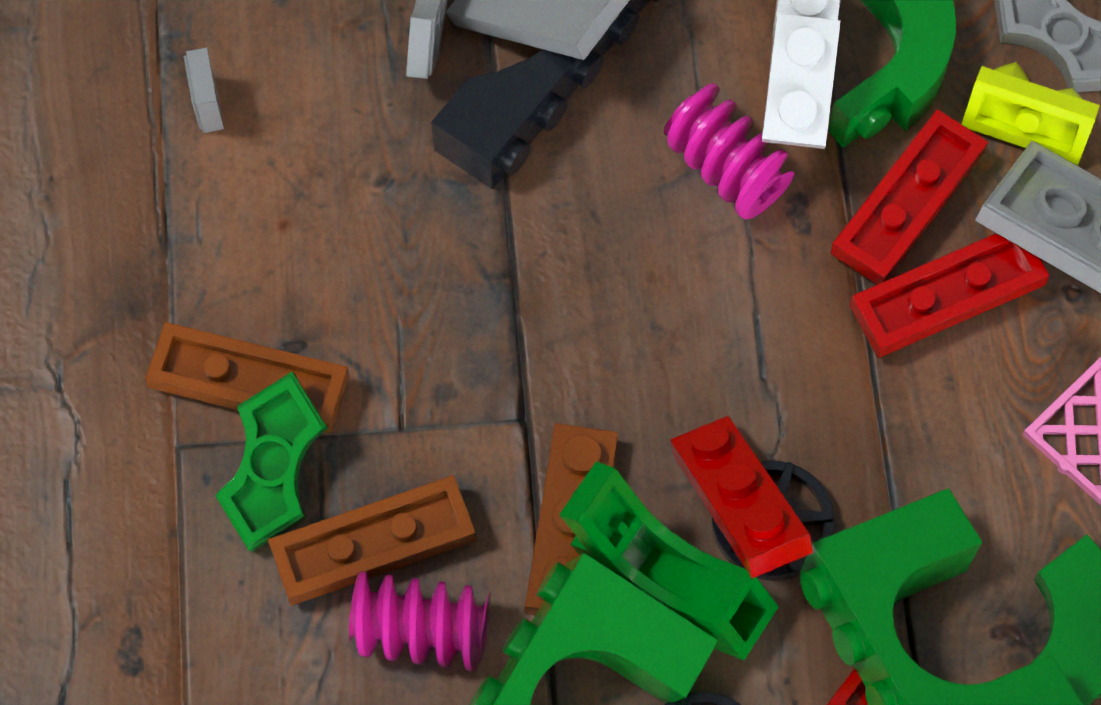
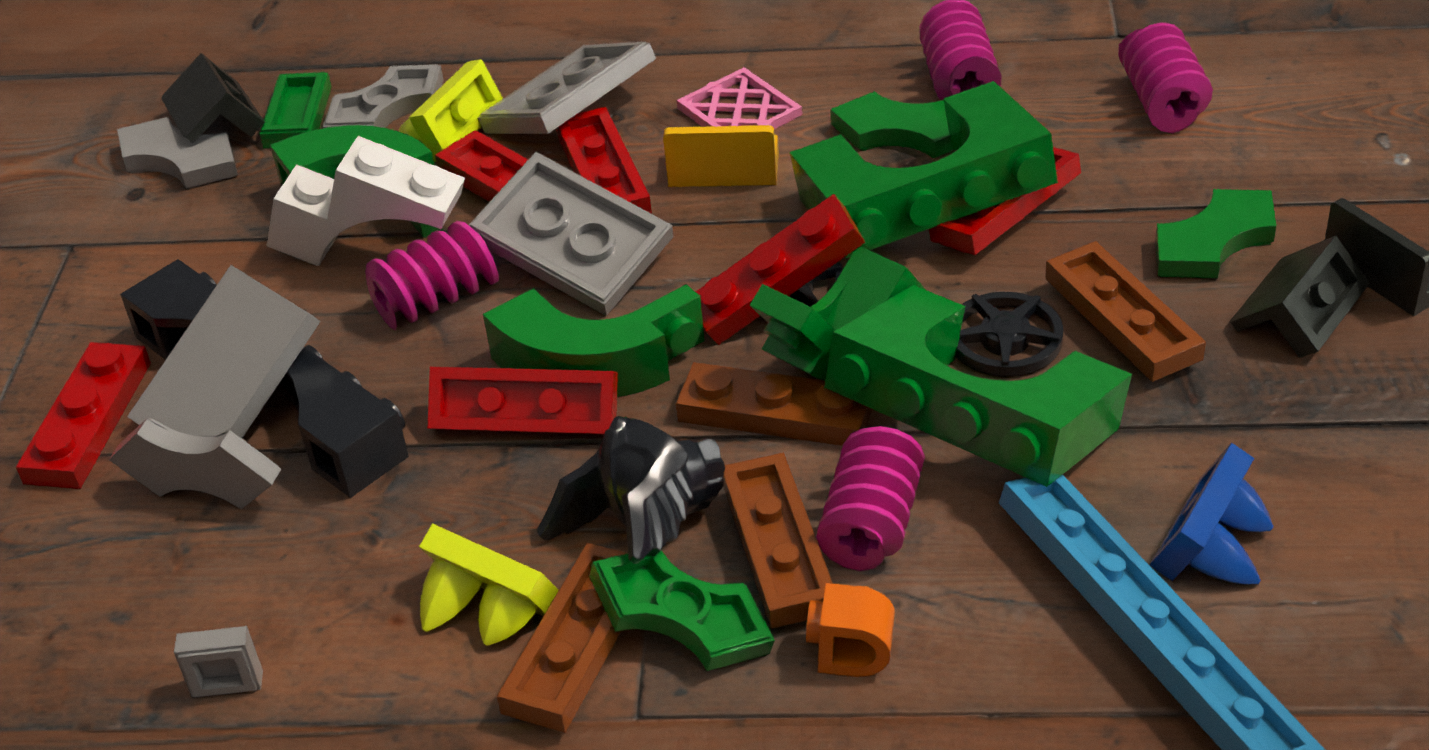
camera: 80 degrees left, 25 degrees down
none -> neon yellow tile [419,524,559,646]
none -> red plate [427,366,618,434]
none -> light grey tile [469,152,673,316]
none -> green arch [483,284,705,397]
none -> black helmet [536,416,725,564]
none -> yellow panel [663,125,779,187]
none -> orange plate [806,583,895,677]

